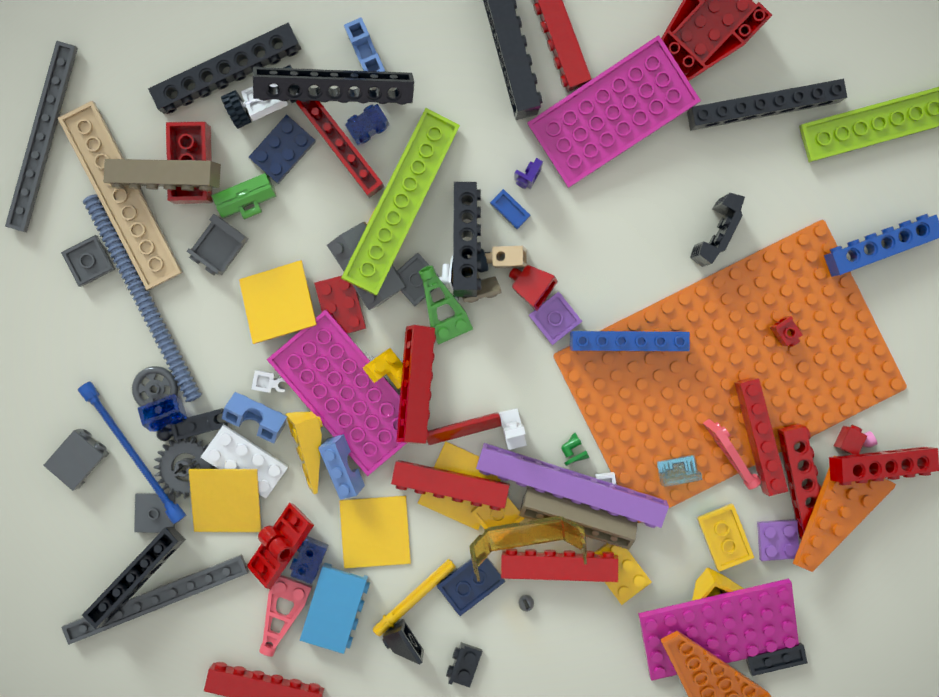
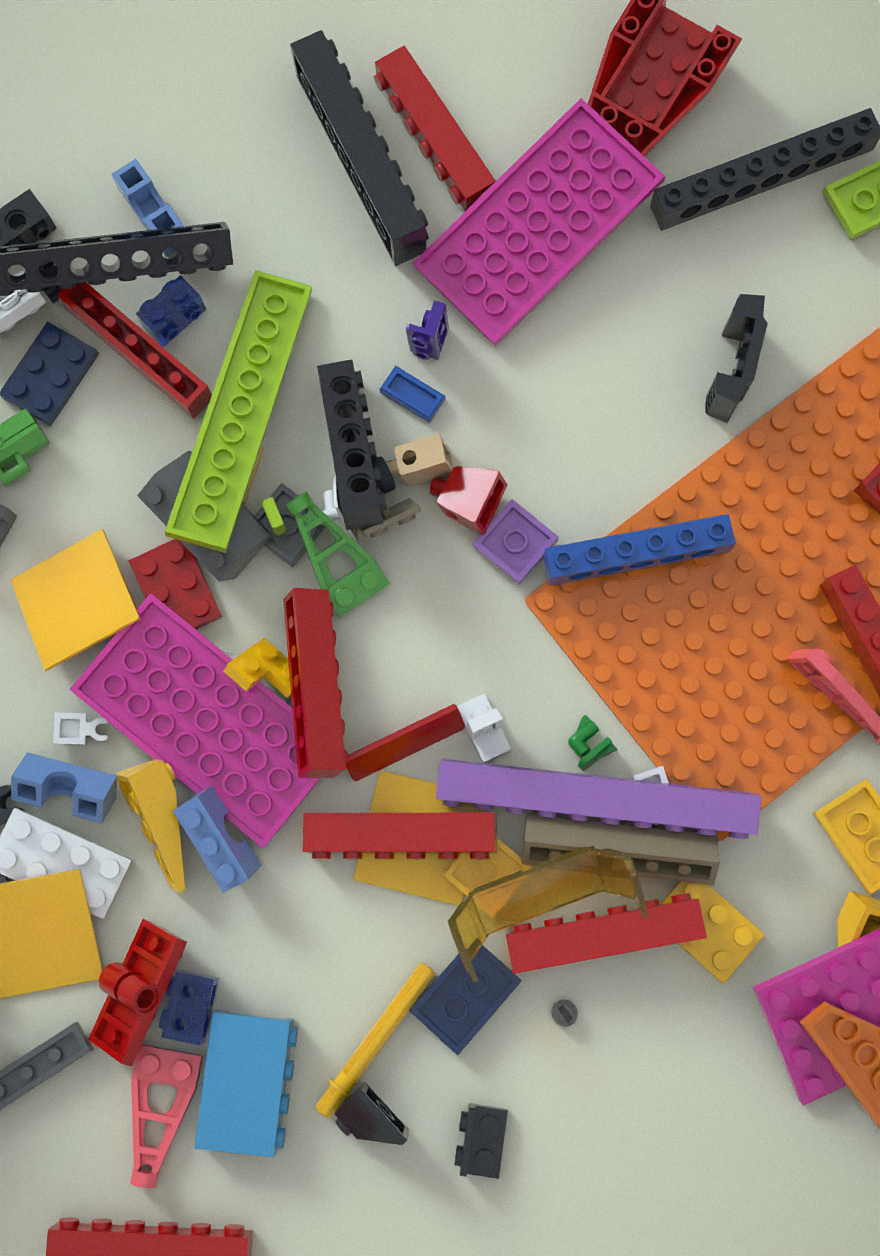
camera: 10 degrees left, 10 degrees down
yellow piece [339,496,411,568] -> none
clear light blue panel [657,455,703,487] -> none
none -> lime tile [262,497,287,536]

